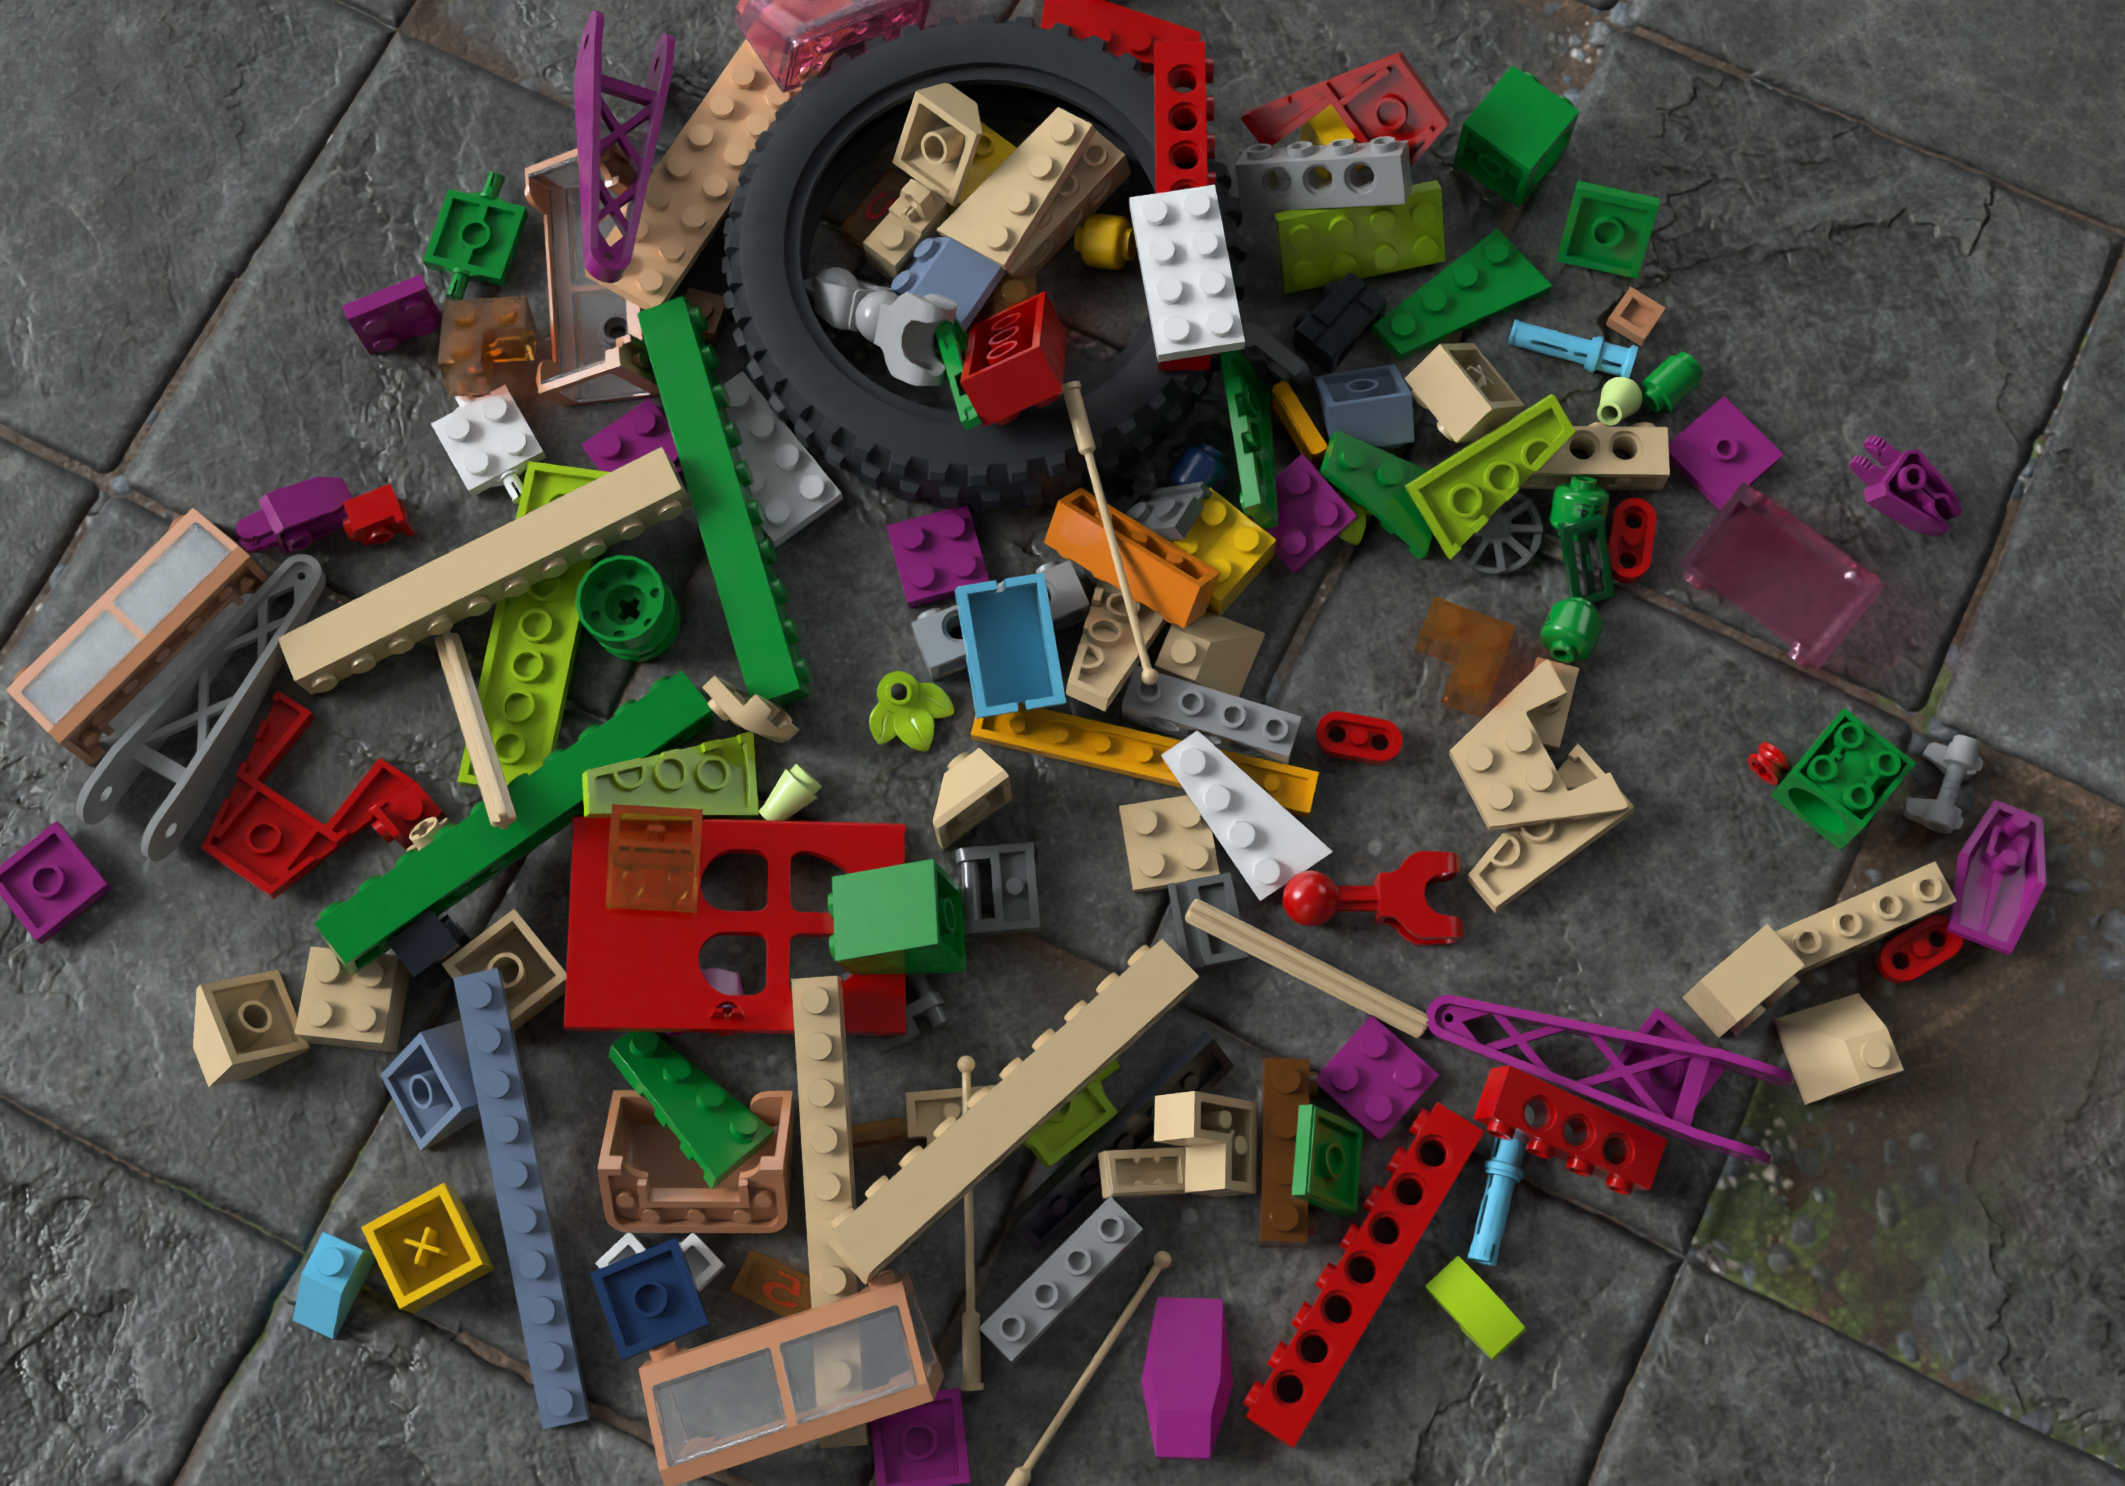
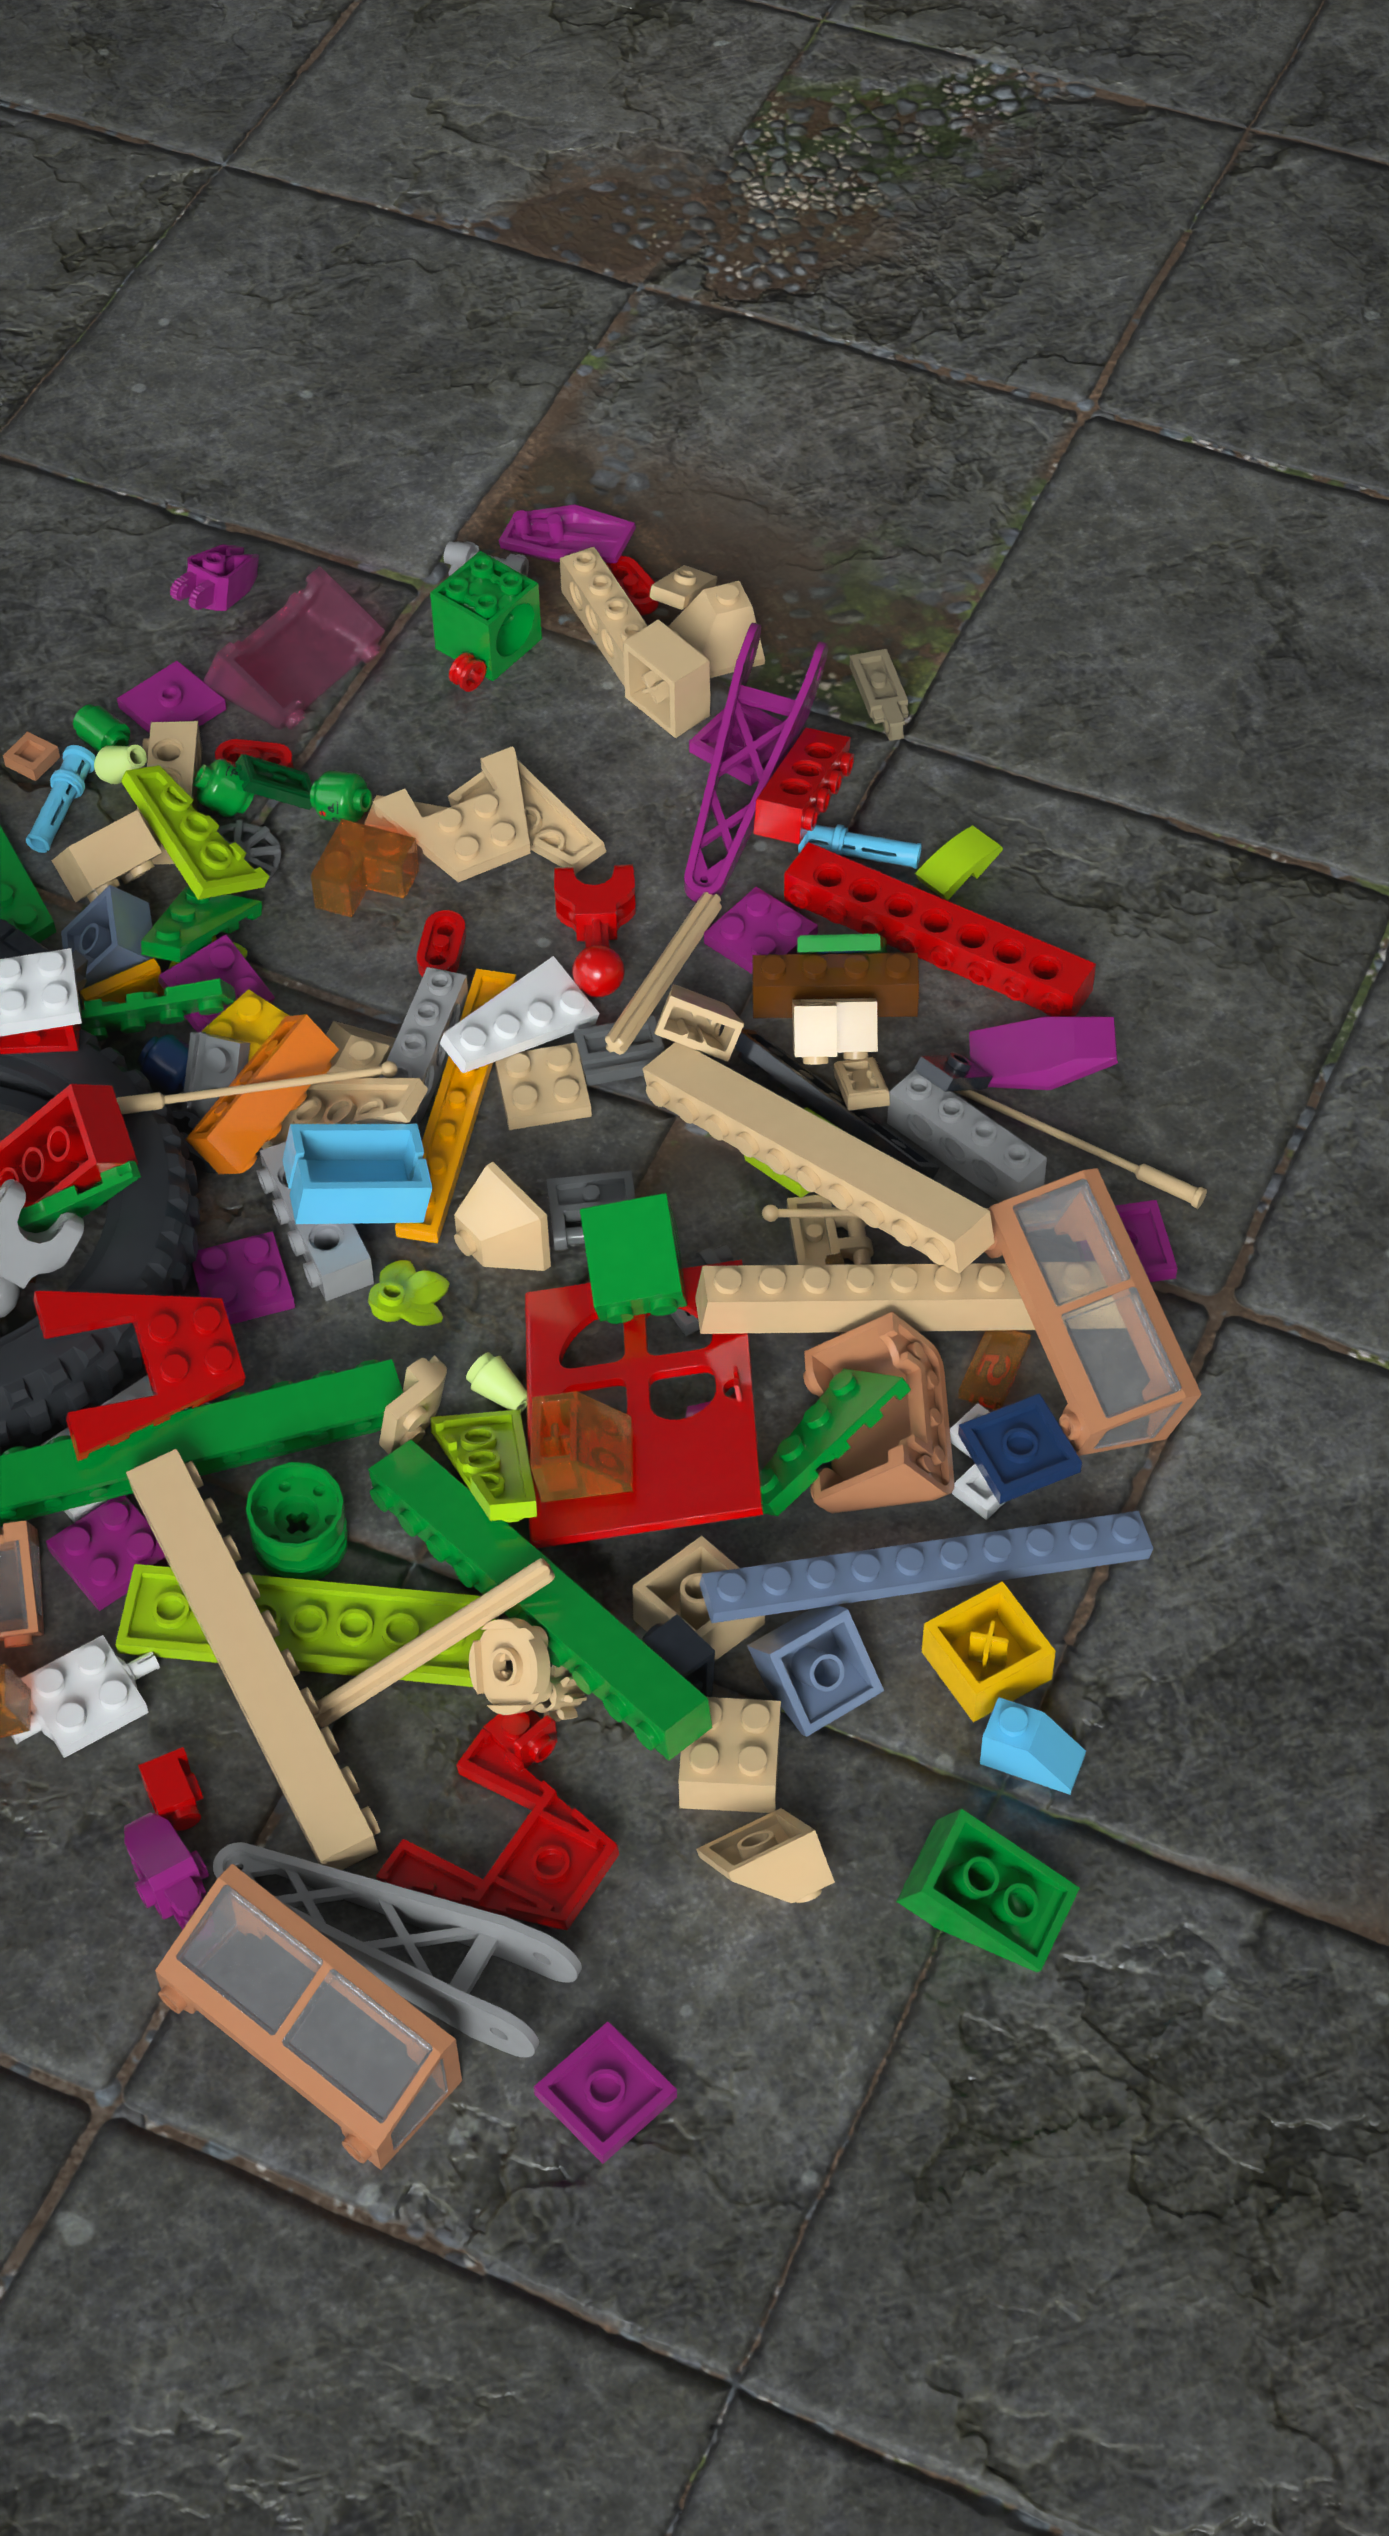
camera: 95 degrees left, 20 degrees down
none -> red wing [33,1291,246,1461]
none -> tan plate [469,1618,552,1715]
none -> tan plate [650,565,717,610]
none -> tan torso [654,984,744,1062]
none -> dark tan hinge [850,649,909,741]
none -> green slope [896,1808,1080,1973]
none -> black plate [914,1053,993,1092]

